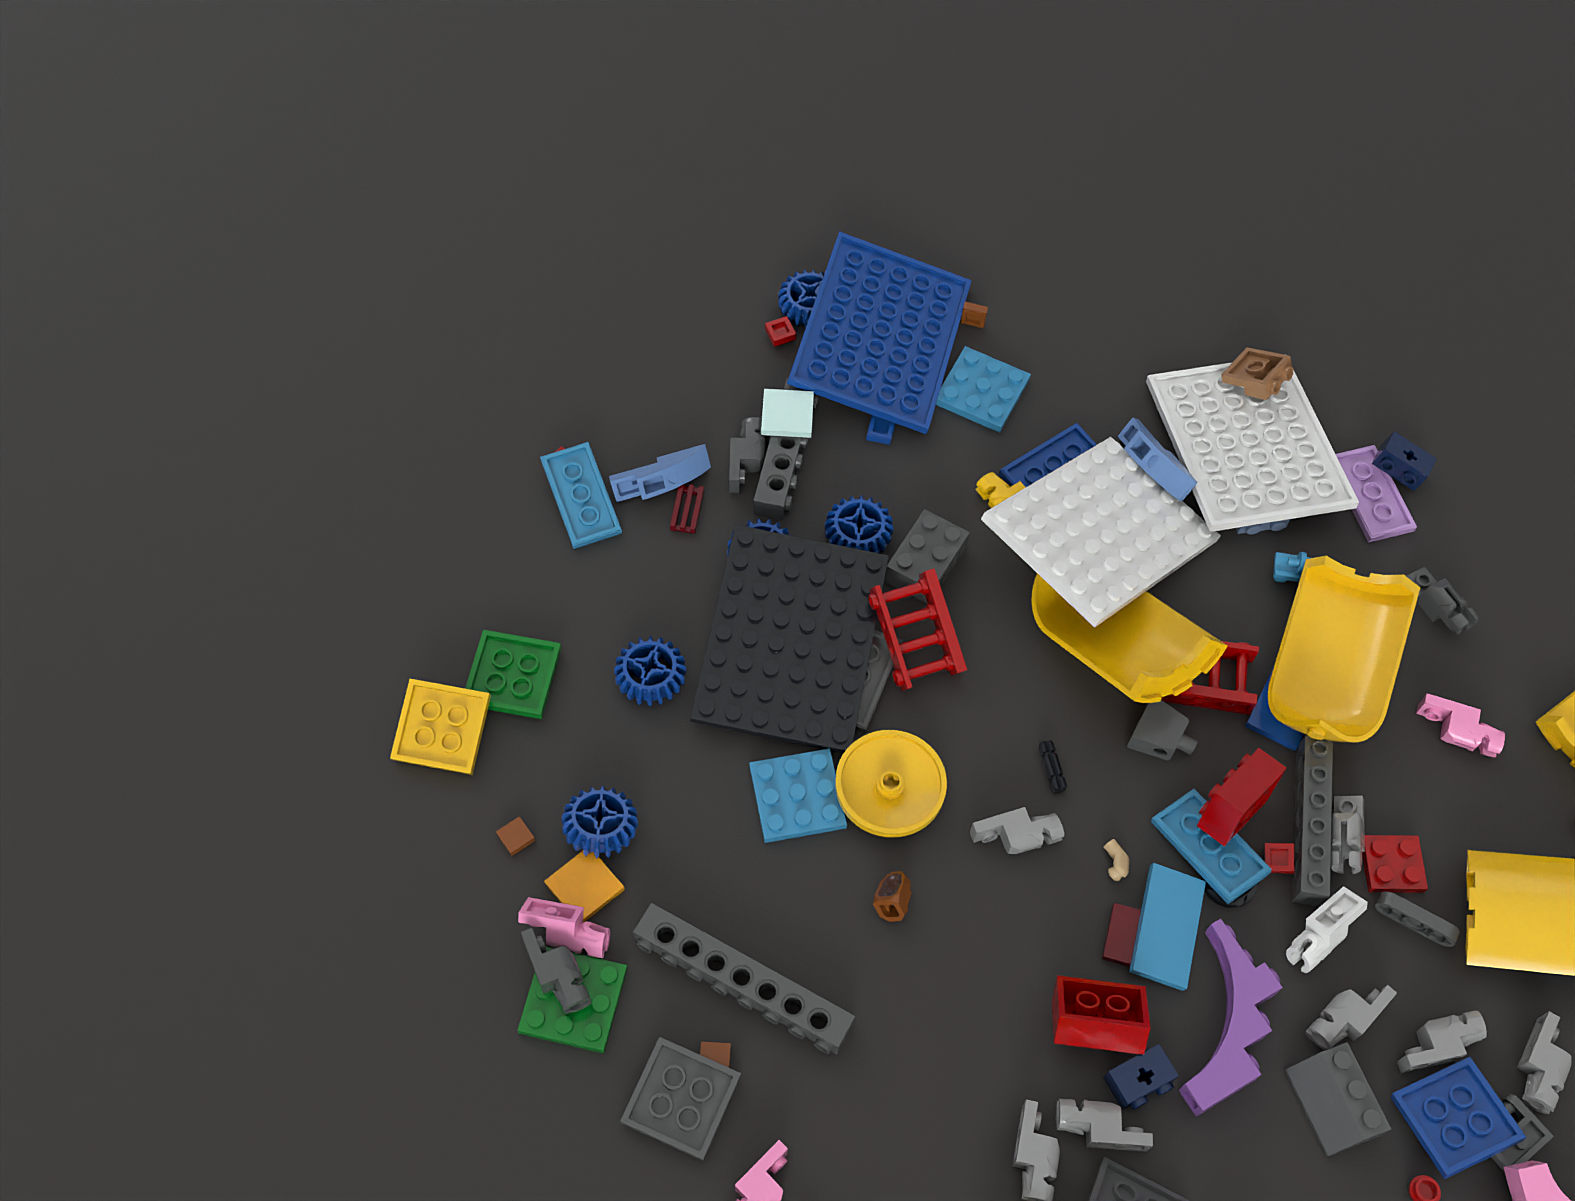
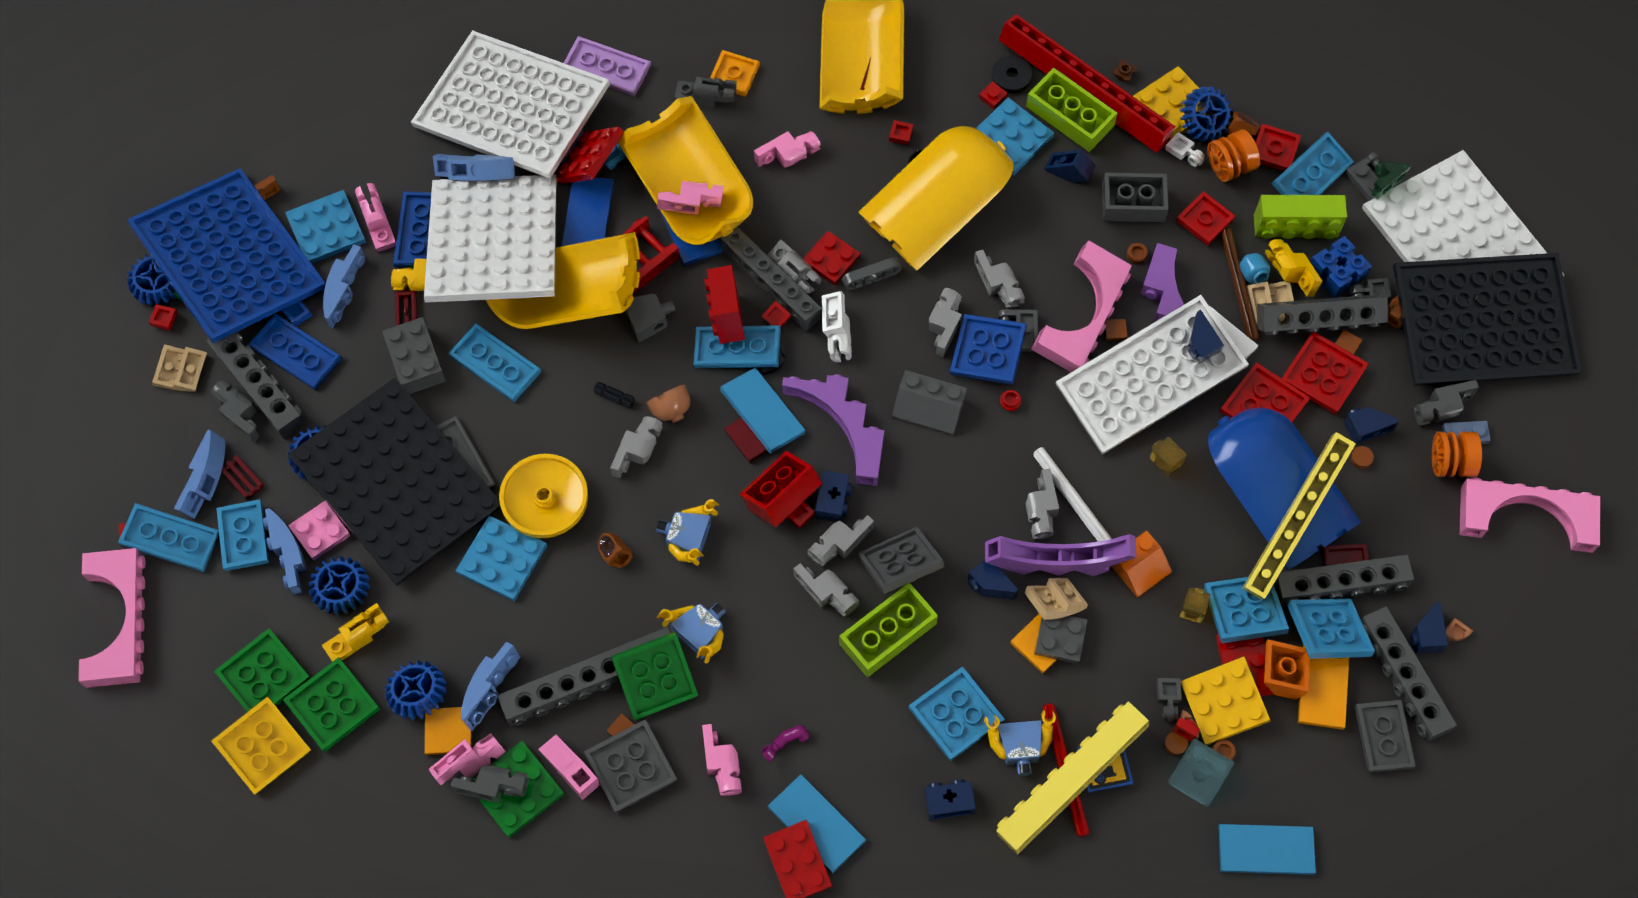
camera: 50 degrees left, 5 degrees up
dark orange tile [496,816,535,856] -> none
light aqua tile [761,389,814,438] -> none
blue gear [824,494,894,553] -> none
red fence [868,568,967,691] -> none
tan arm [1104,839,1130,881] -> none
medium nougat plate [1221,347,1294,400] -> none
light grey plate [1306,985,1397,1050] -> none
dark blue brick [1372,431,1437,491] -> none
none -> bright pink arch [79,548,146,688]
none -> tan slope [152,344,207,392]
none -> dark azure plate [216,500,269,571]
none -> blue tile [248,313,342,391]
none -> medium blue slope [263,508,307,595]
none -> green plate [283,657,380,753]
none -> bright pink plate [288,501,351,561]
none -> yellow plate [322,603,389,662]
none -> medium blue slope [323,244,365,328]
none -> bright pink plate [355,183,396,253]
none -> dark red tile [394,291,418,326]
none -> dark azure tile [448,323,541,403]
none -> medium blue slope [461,642,521,731]
none -> bright pink slope [538,735,600,800]
none -> red plate [556,126,624,184]
none -> blue tile [562,178,614,246]
none -> green plate [611,632,698,721]
none -> nougat cylinder [646,384,690,423]
none -> torso [656,499,719,566]
none -> bright pink plate [657,181,724,215]
none -> torso [657,603,726,663]
none -> light orange tile [710,50,760,97]
none -> red plate [786,501,815,529]

